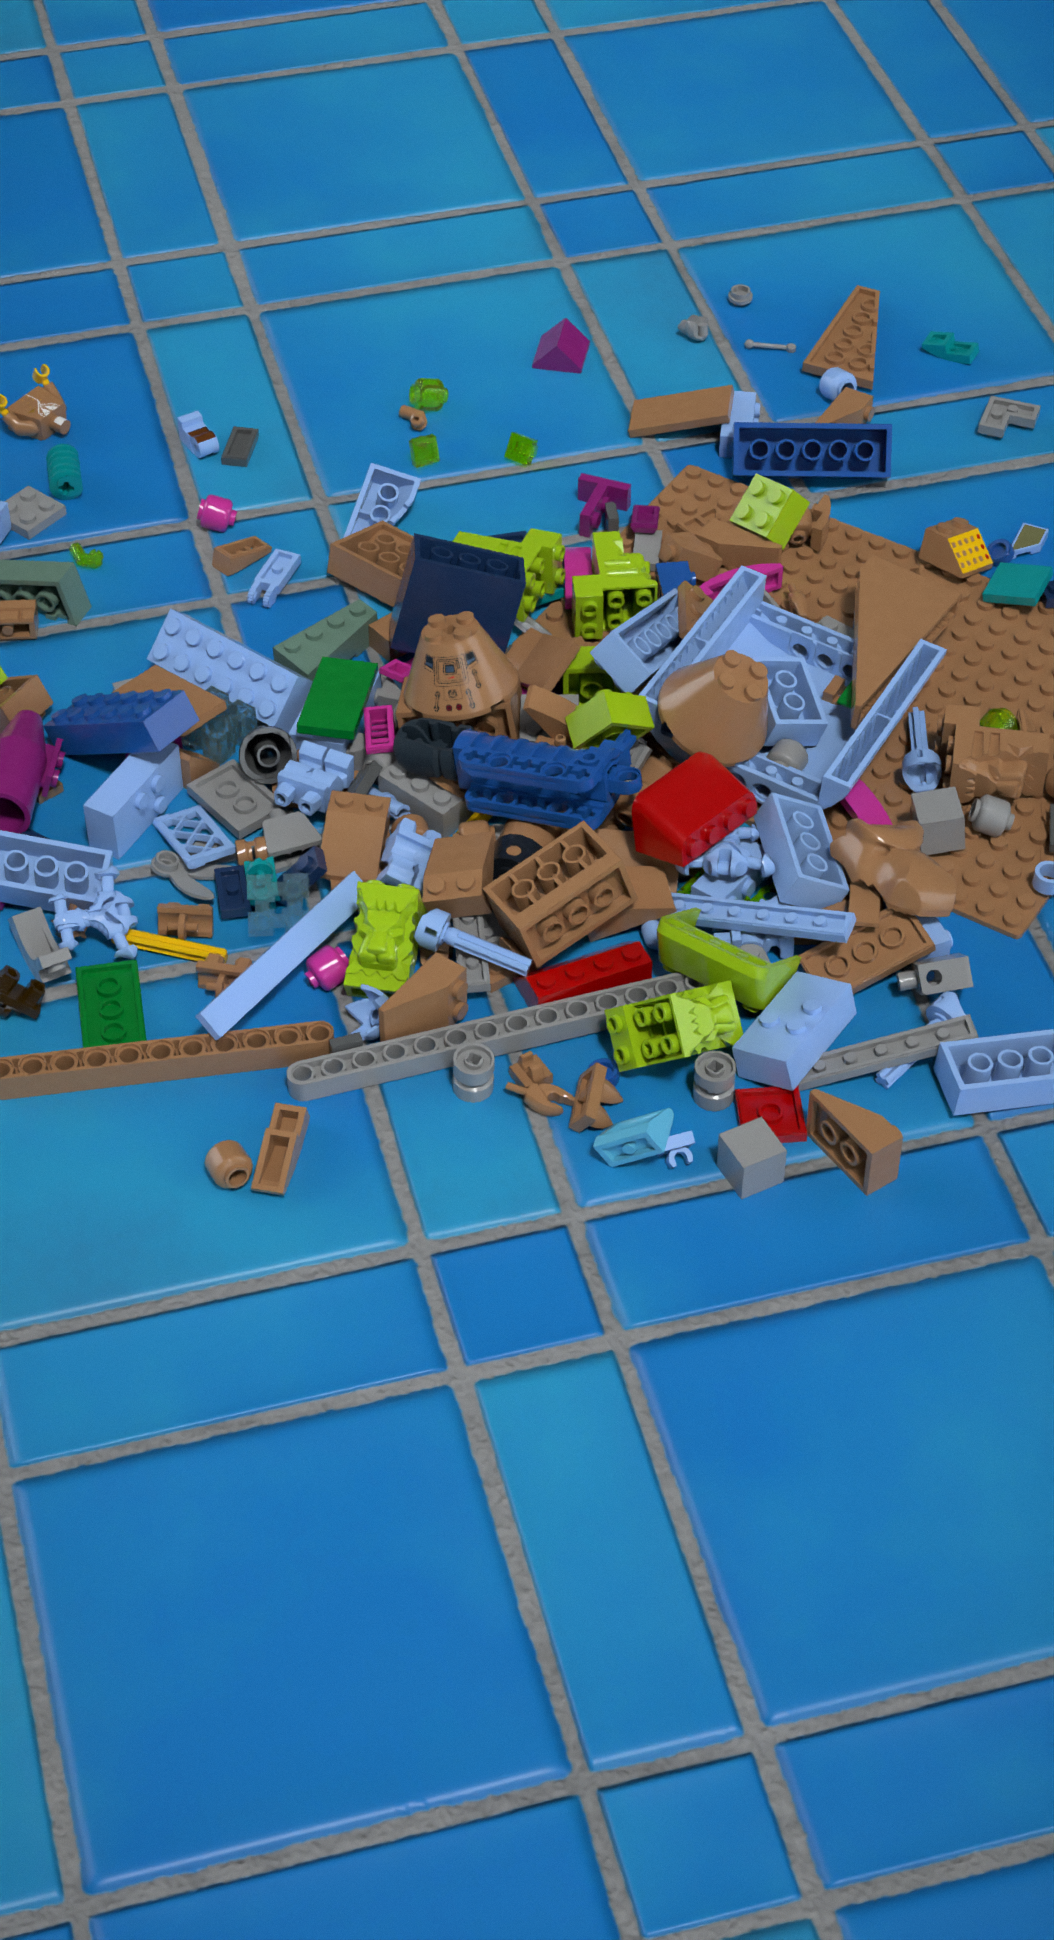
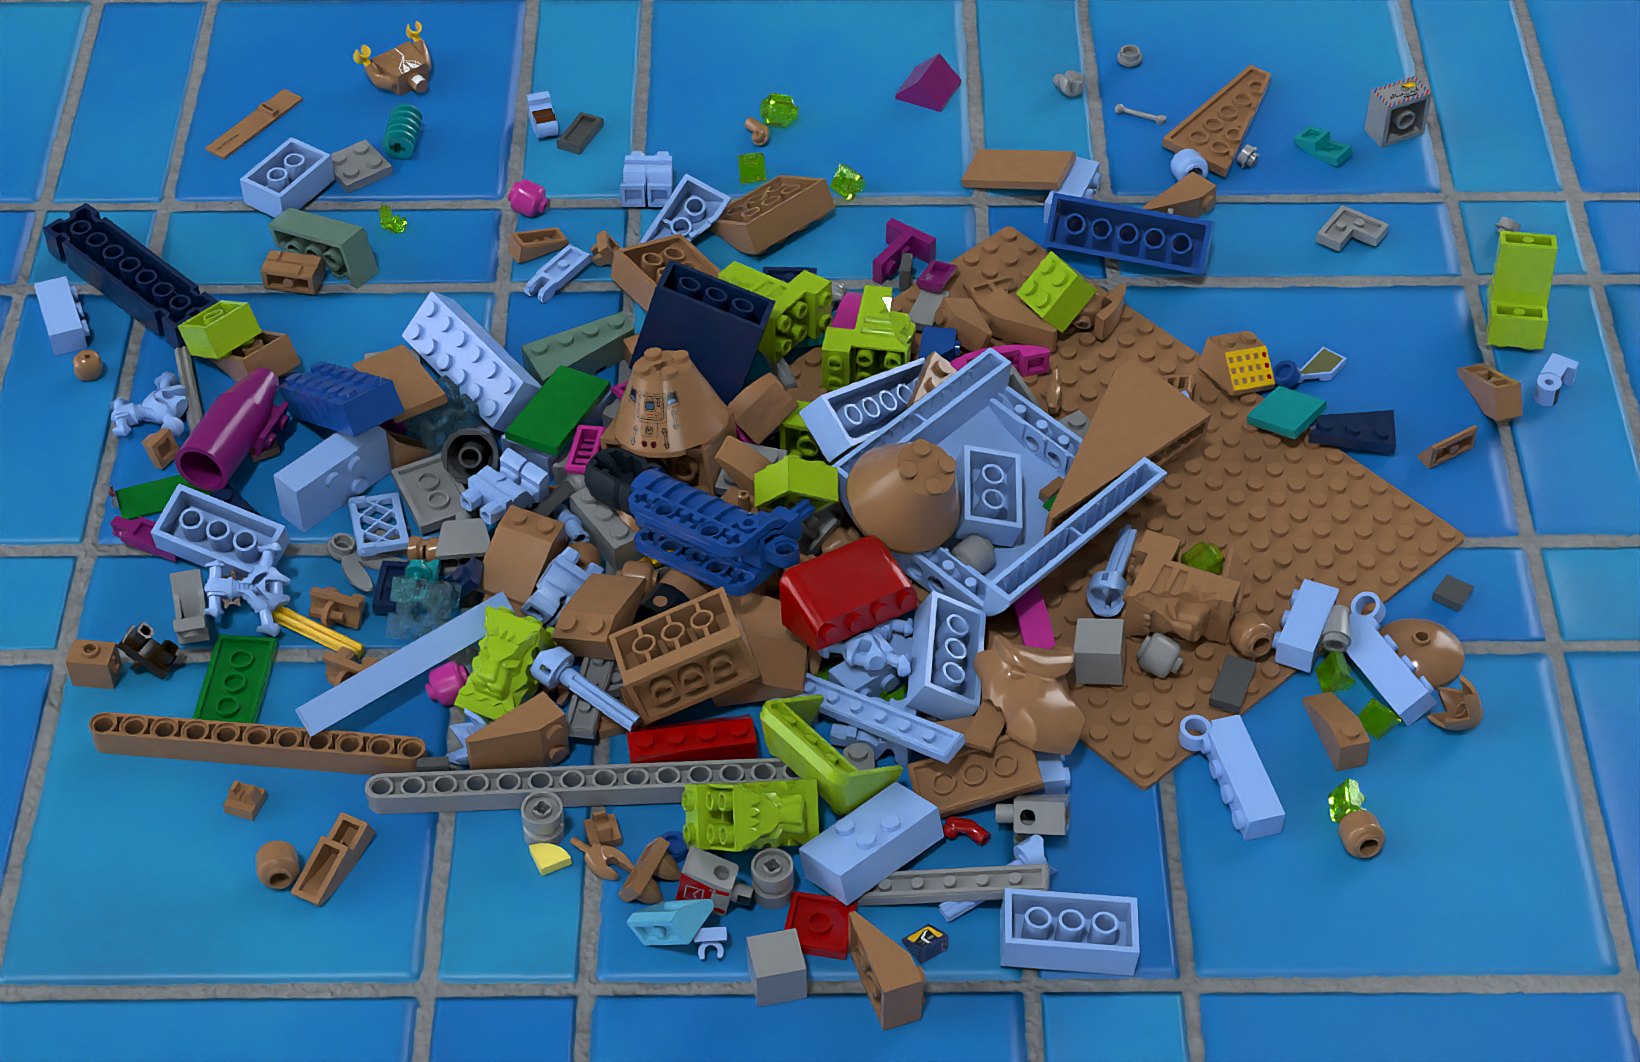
camera: 15 degrees right, 0 degrees up
none -> medium nougat tile [223,780,268,821]
none -> light yellow tile [529,843,572,876]
none -> medium nougat tile [590,230,620,267]
none -> light blue hips [620,151,673,207]
none -> light grey torso [675,846,754,916]
none -> medium nougat slope [708,175,836,256]
none -> slope [902,924,948,964]
none -> red arm [942,816,991,846]
none -> light grey plate [1236,144,1259,168]
none -> light grey brick [1364,76,1432,148]

